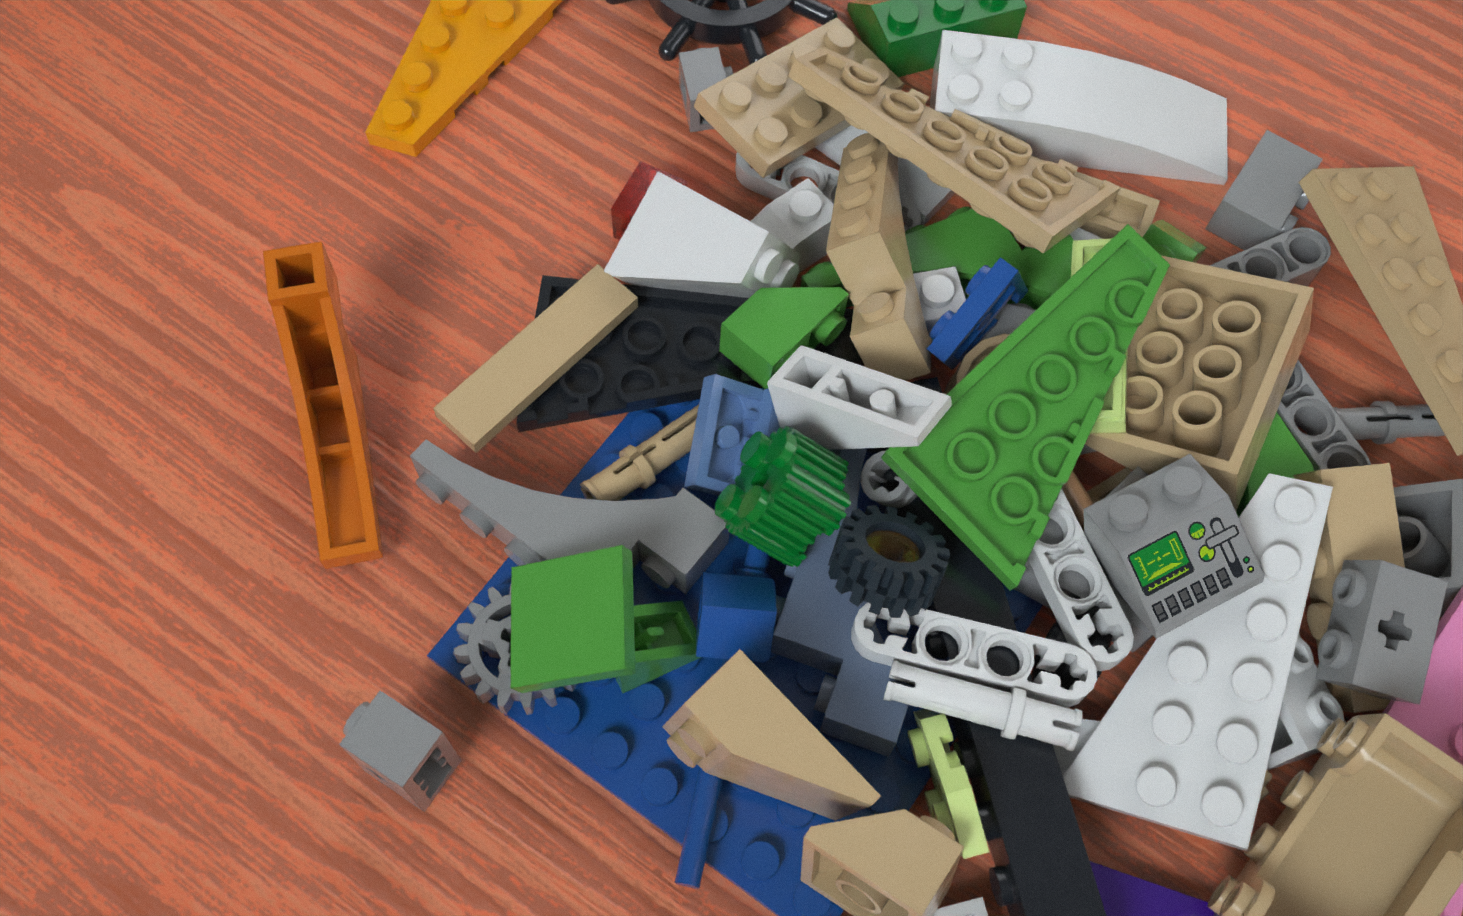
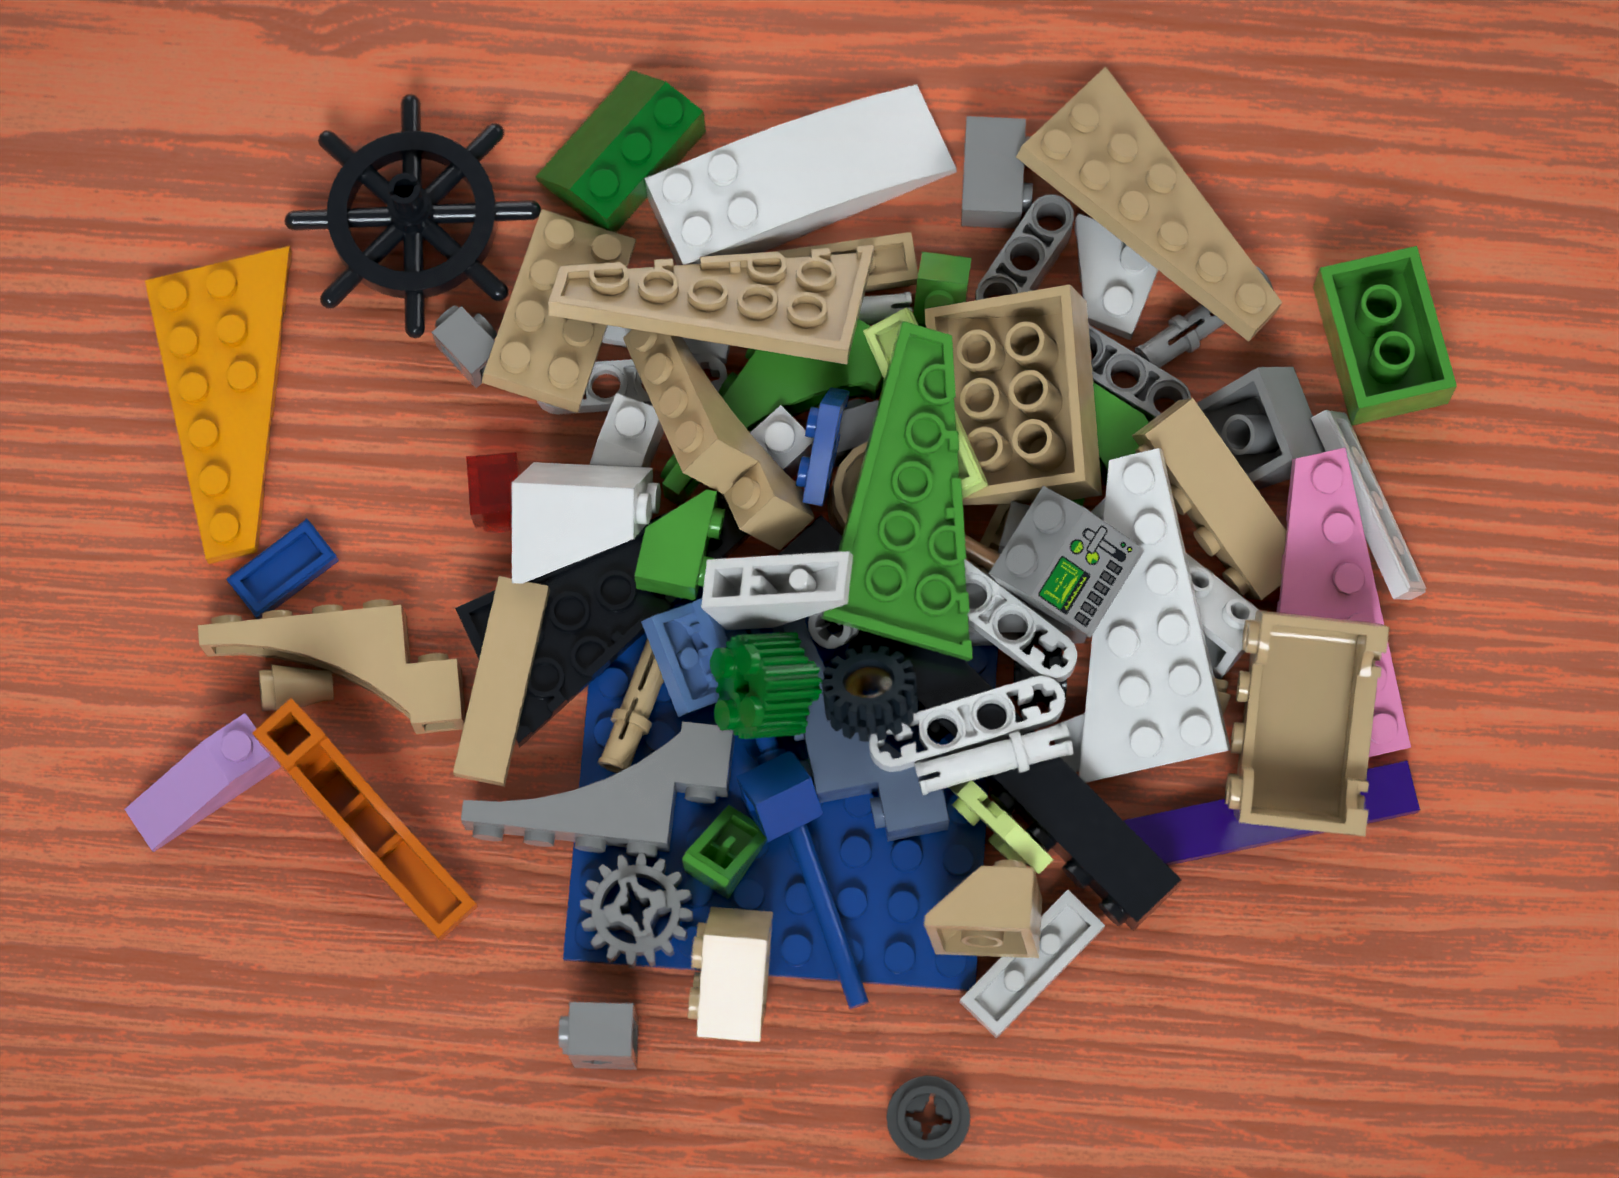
camera: 25 degrees left, 10 degrees up
bright green tile [510,545,636,693] -> none
tan slope [662,650,881,820] -> none
light grey brick [1315,560,1448,705] -> none
none -> lavender slope [124,713,280,852]
none -> tan arch [198,599,466,734]
none -> blue tile [226,519,339,619]
none -> tan cone [259,664,334,712]
none -> brick [688,907,773,1042]
none -> white wing [1074,213,1159,340]

